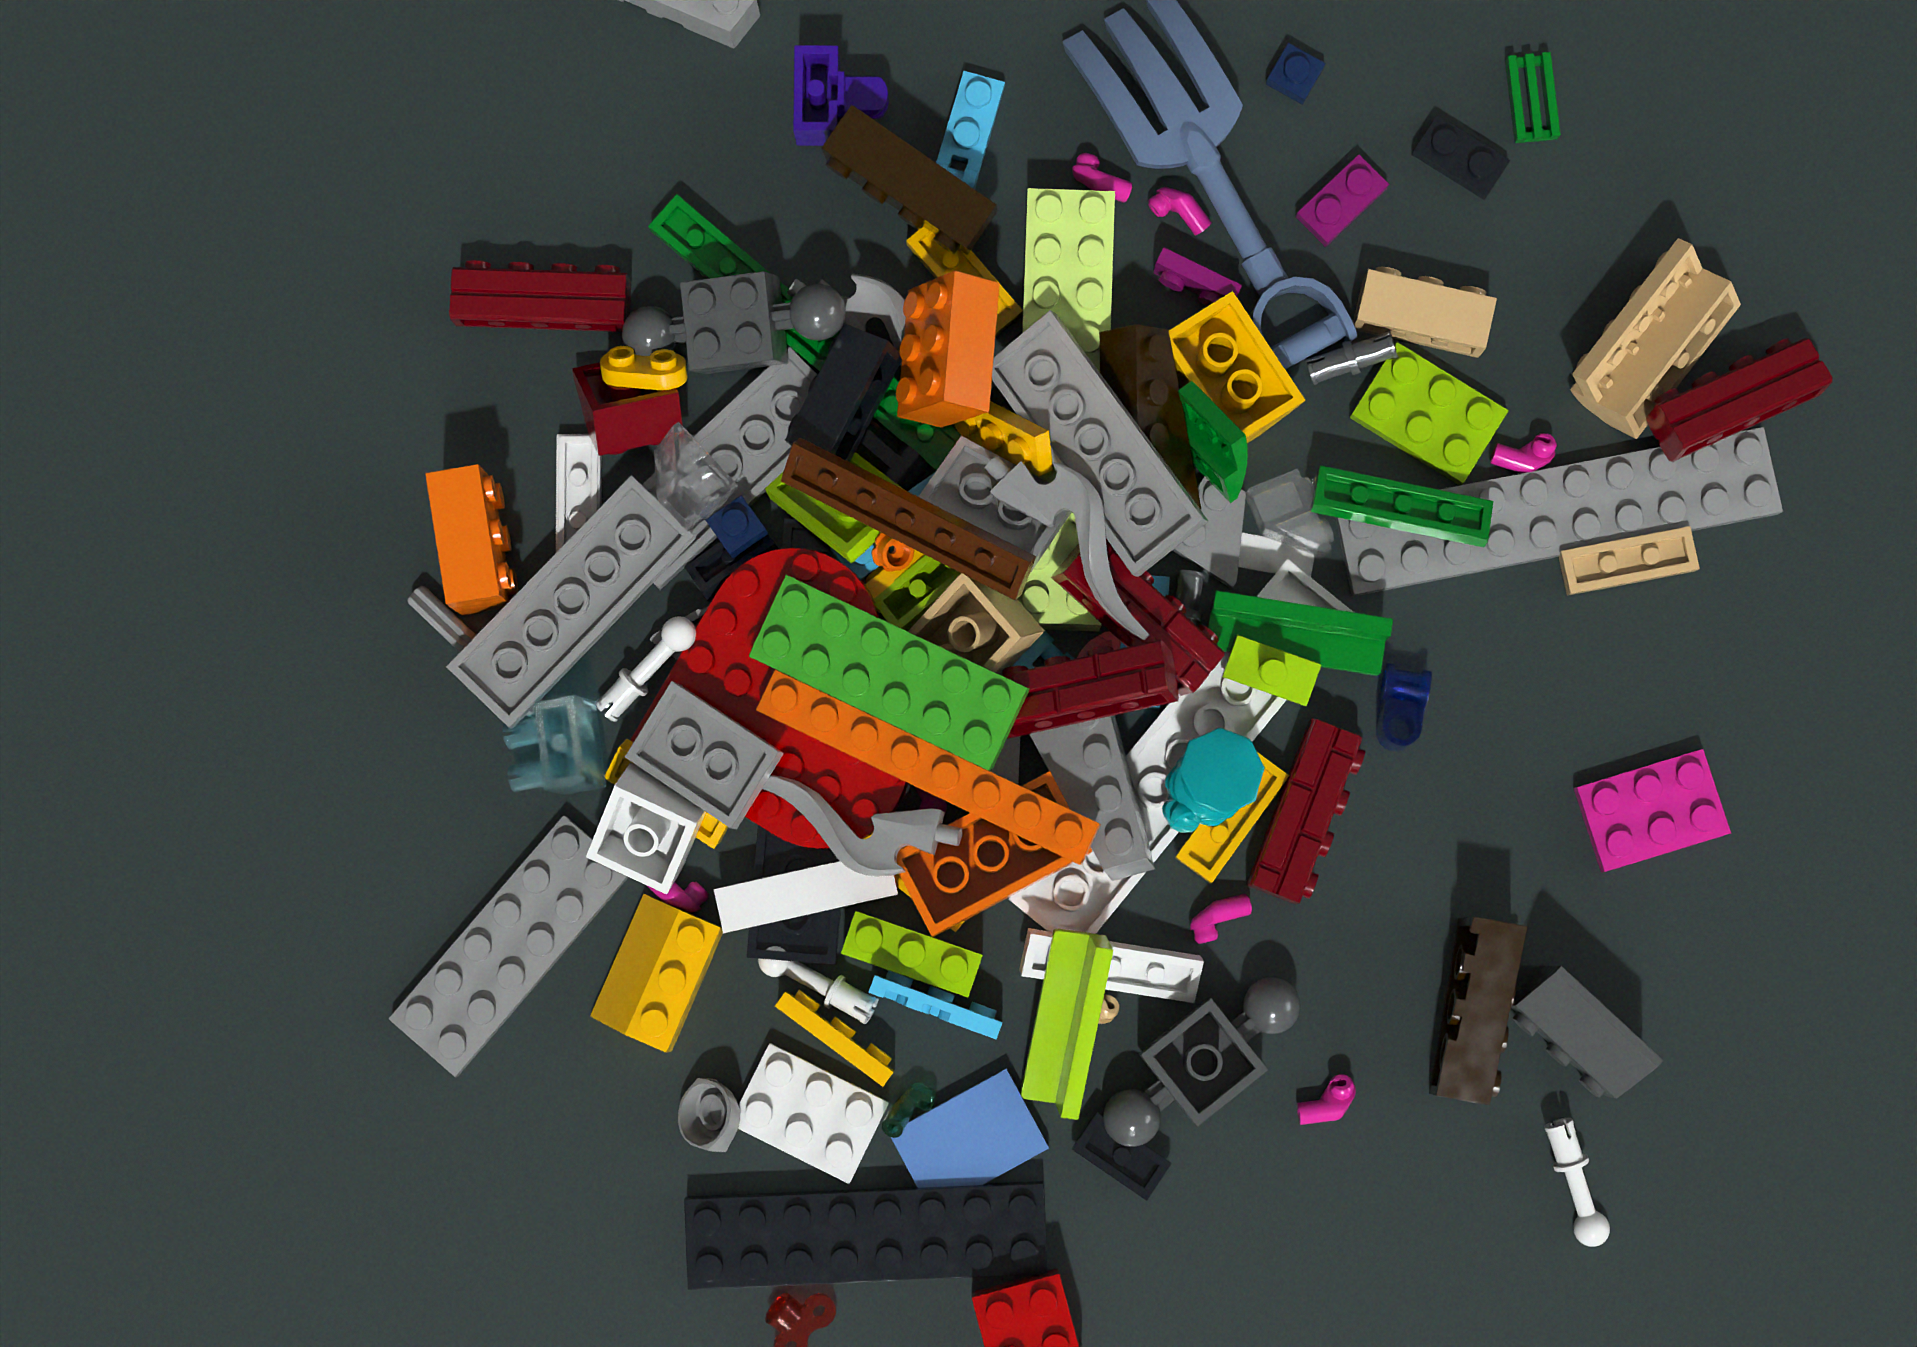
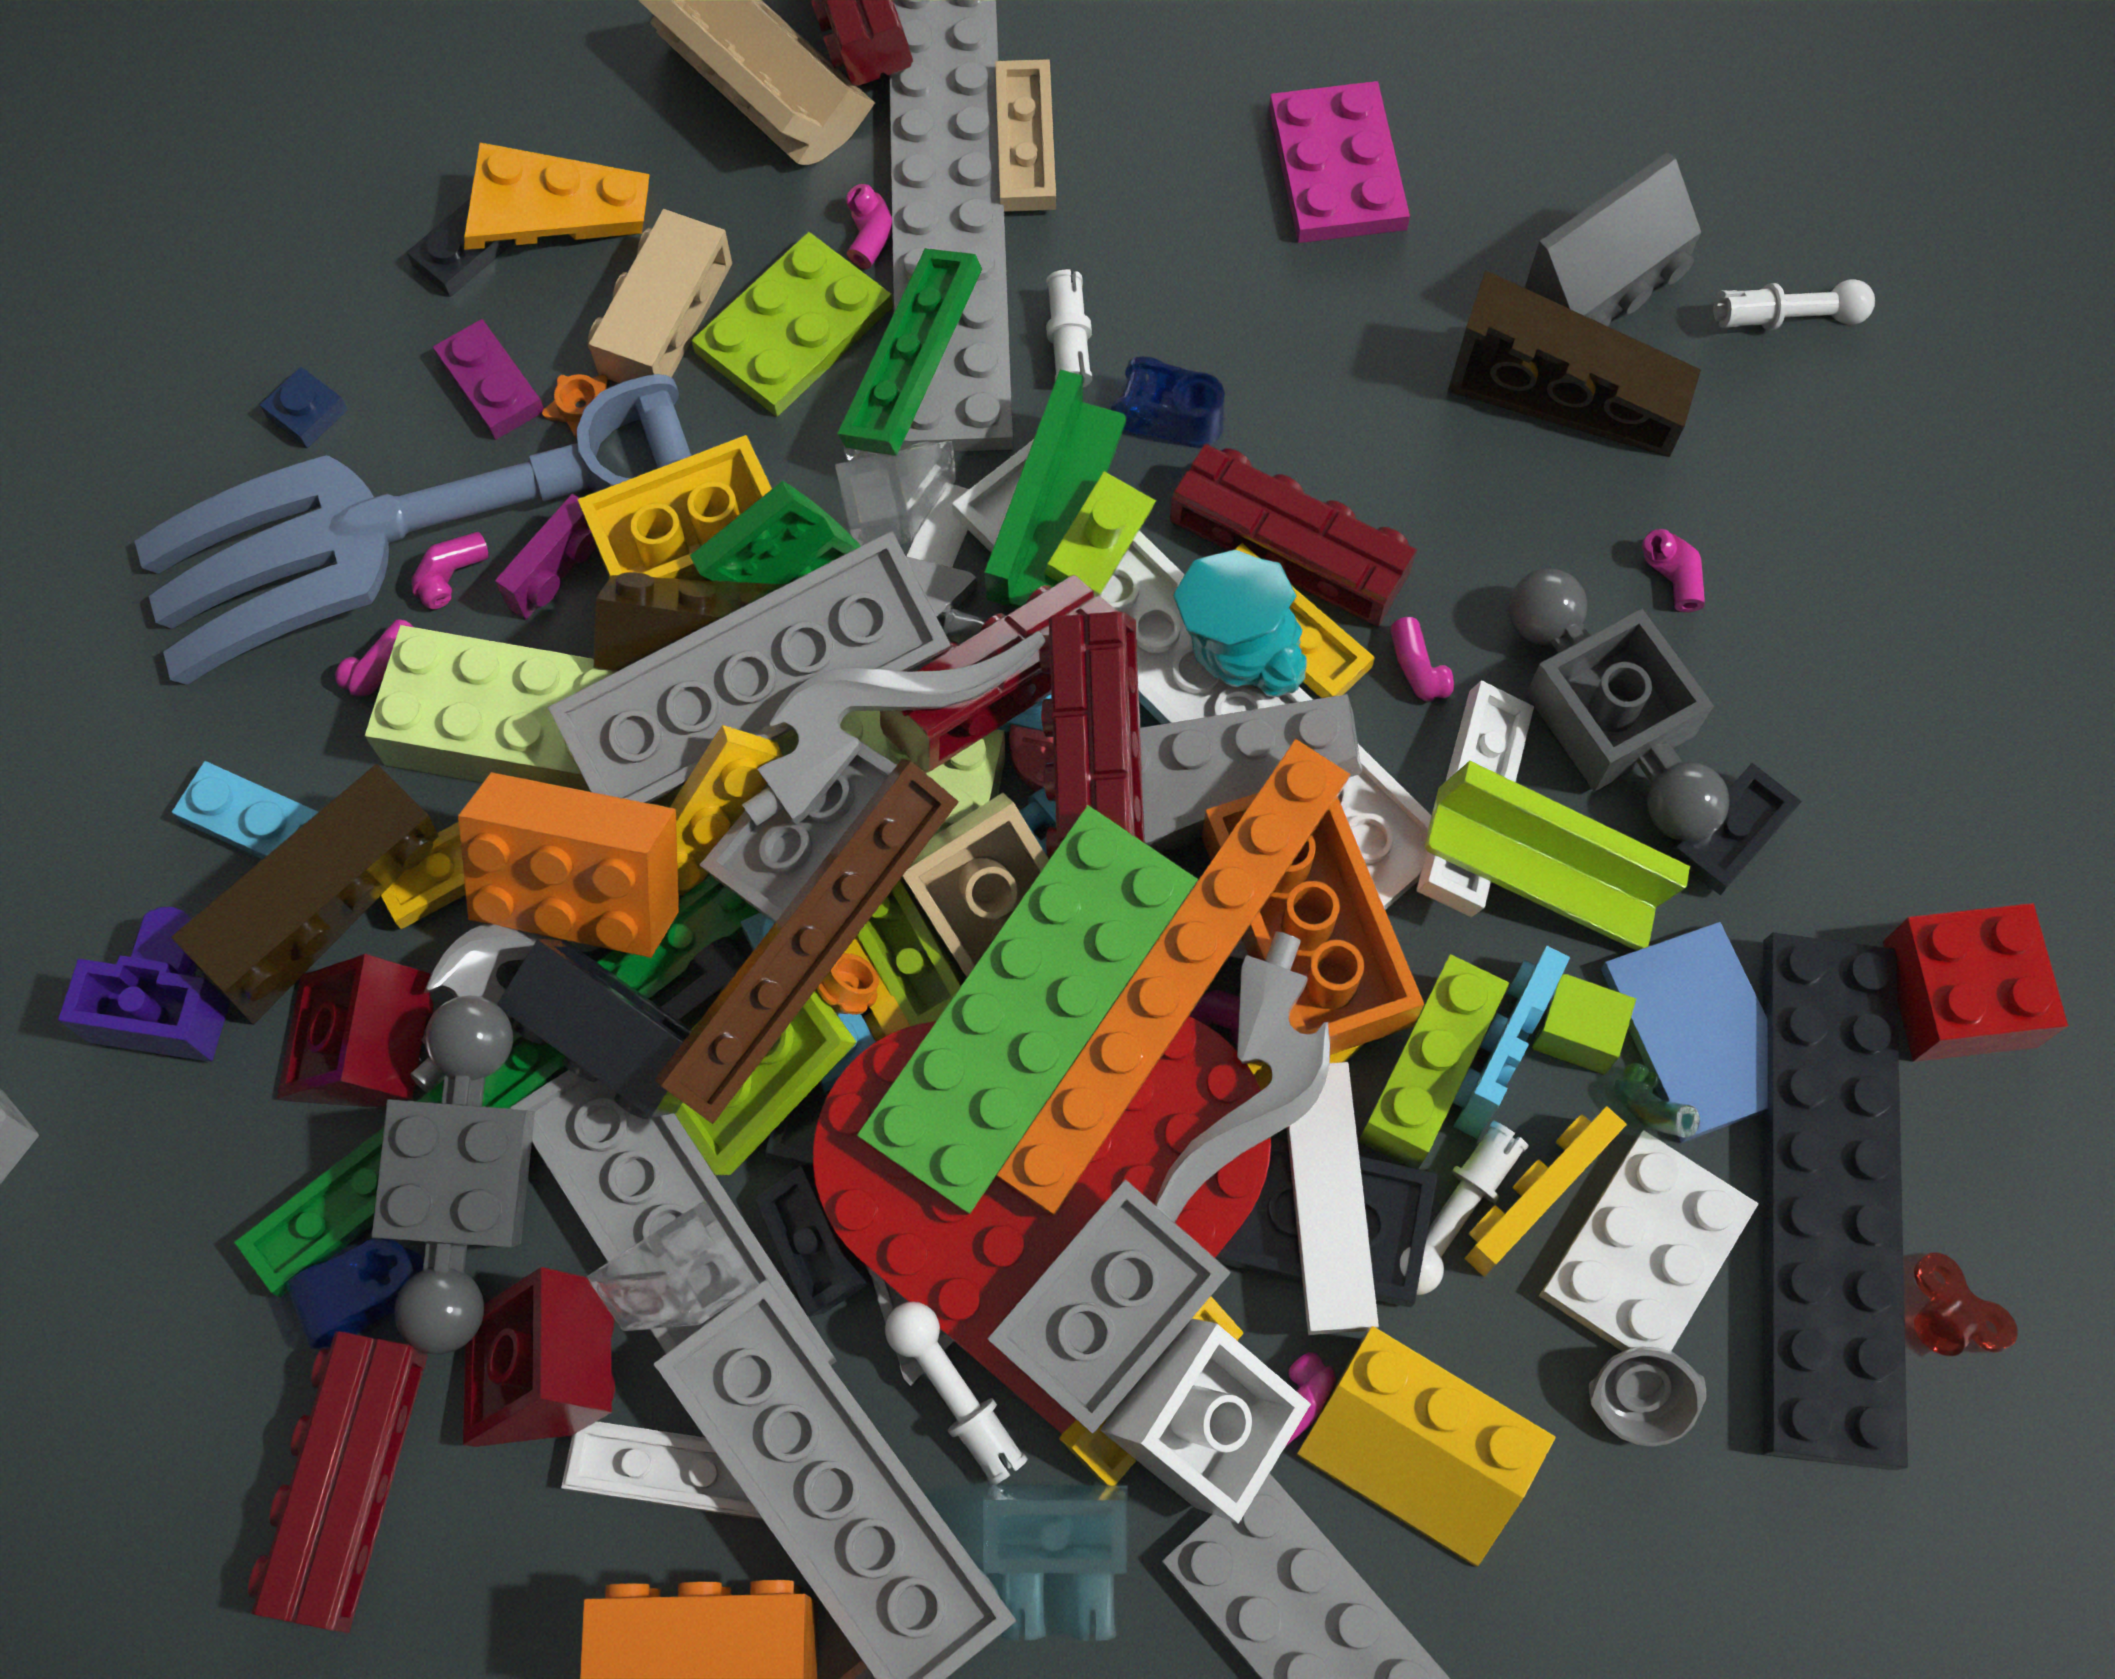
camera: 85 degrees left, 15 degrees down
yellow plate [600,346,688,390] -> none
dark blue plate [706,495,768,559] -> none
dark grey pin [1306,330,1398,385] -> none
green tile [1505,52,1561,143] -> none
none -> dark red slope [277,954,433,1108]
none -> clear blue piece [286,1238,424,1349]
none -> light orange wing [464,142,650,250]
none -> orange plate [542,374,607,439]
none -> white pin [1046,269,1092,387]
none -> lime panel [1532,974,1636,1075]

